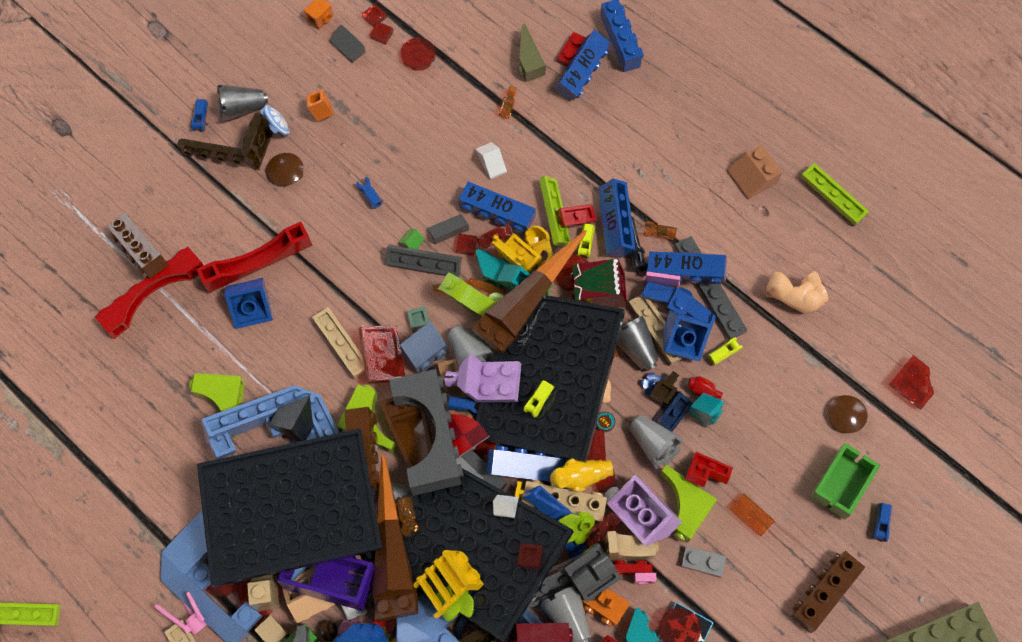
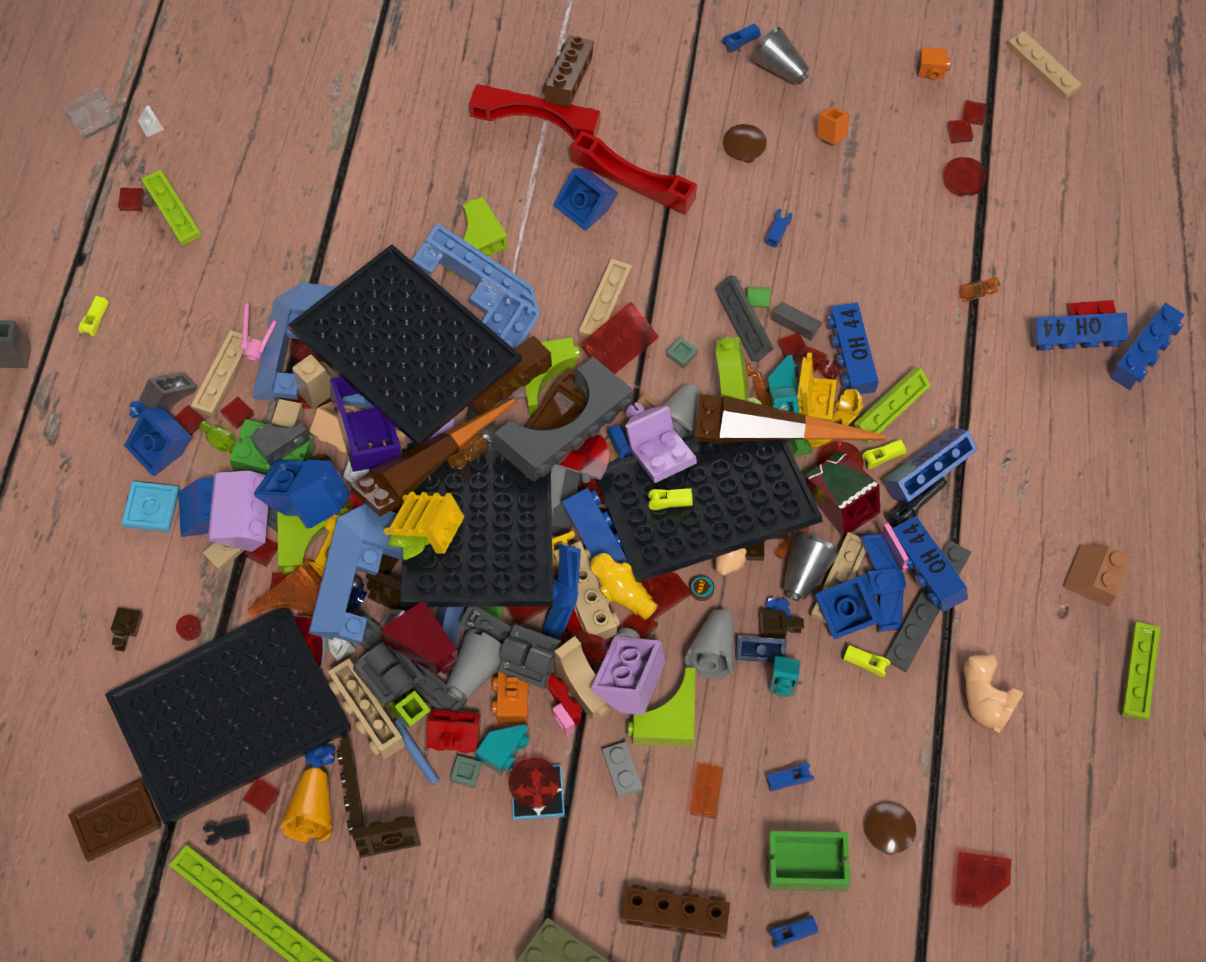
camera: 55 degrees right, 5 degrees down
dark brown bracket [177,113,273,170] -> none
light blue dish [260,105,290,136] -> none
black slope [268,396,314,442] -> none
dark grey slope [329,24,366,63] -> none
sand blue slope [400,321,448,373] -> none
white slope [475,142,507,180] -> none
white slope [493,495,518,518] -> none
olive slope [517,24,546,82] -> none
clear red tile [517,543,543,569] -> none
red plate [557,204,597,228] -> none
lime plate [559,512,595,544] -> none
clear orange bar [643,221,677,240] -> none
red plate [685,452,733,488] -> none
red plant [687,376,723,399] -> none
none -> blue bar [766,763,814,792]

